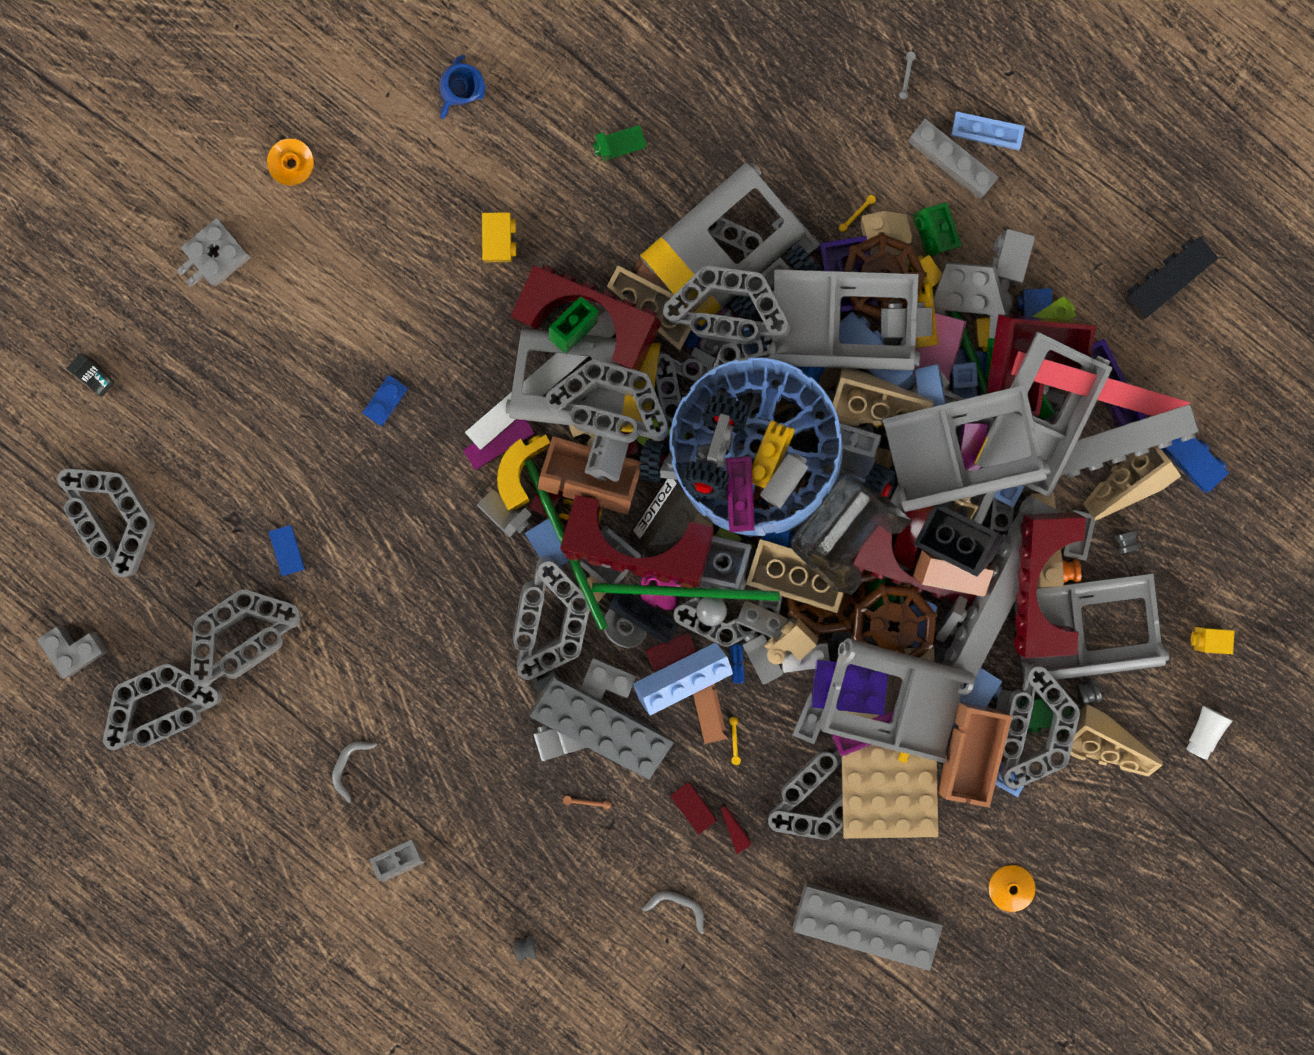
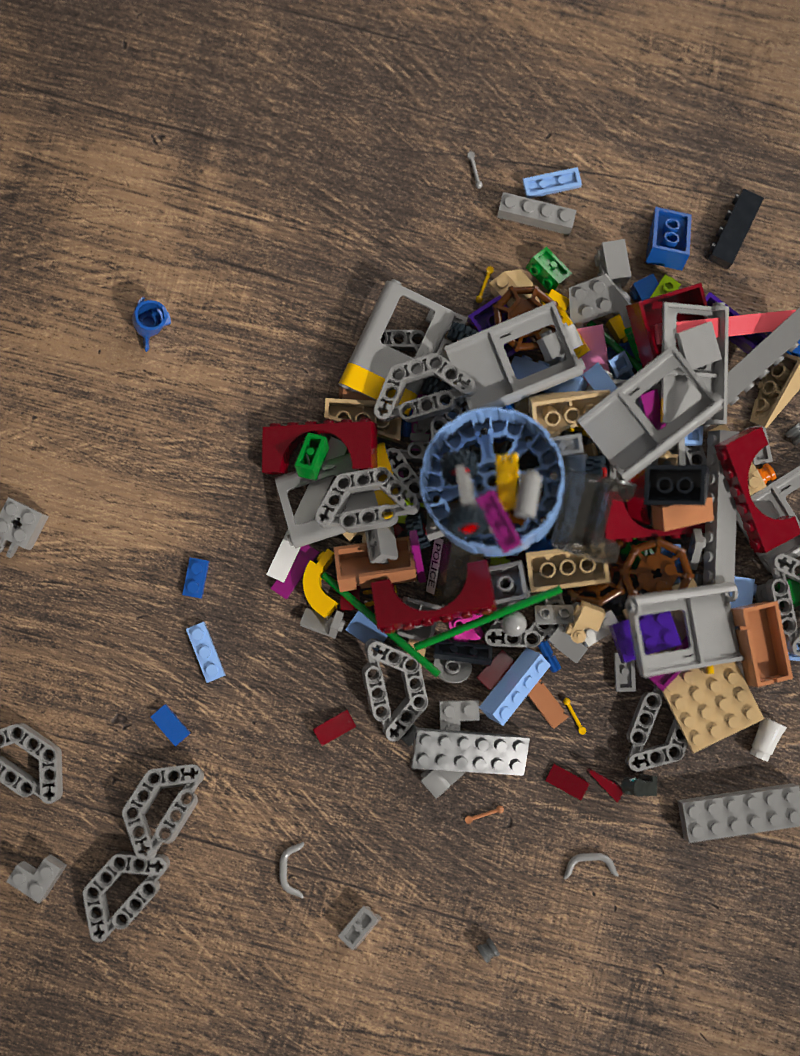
camera: 25 degrees left, 5 degrees down
light orange dish [267,139,314,186] -> none
yellow brick [482,213,516,263] -> none
green bracket [592,125,646,162] -> none
none -> light blue plate [186,622,226,683]
none -> dark red slope [313,710,357,746]
none -> magenta tile [409,530,426,583]
none -> pearl dark grey leg [621,774,658,797]
none -> blue slope [646,207,692,271]
none -> light grey tile [675,321,722,370]
none -> white plant [750,717,787,762]

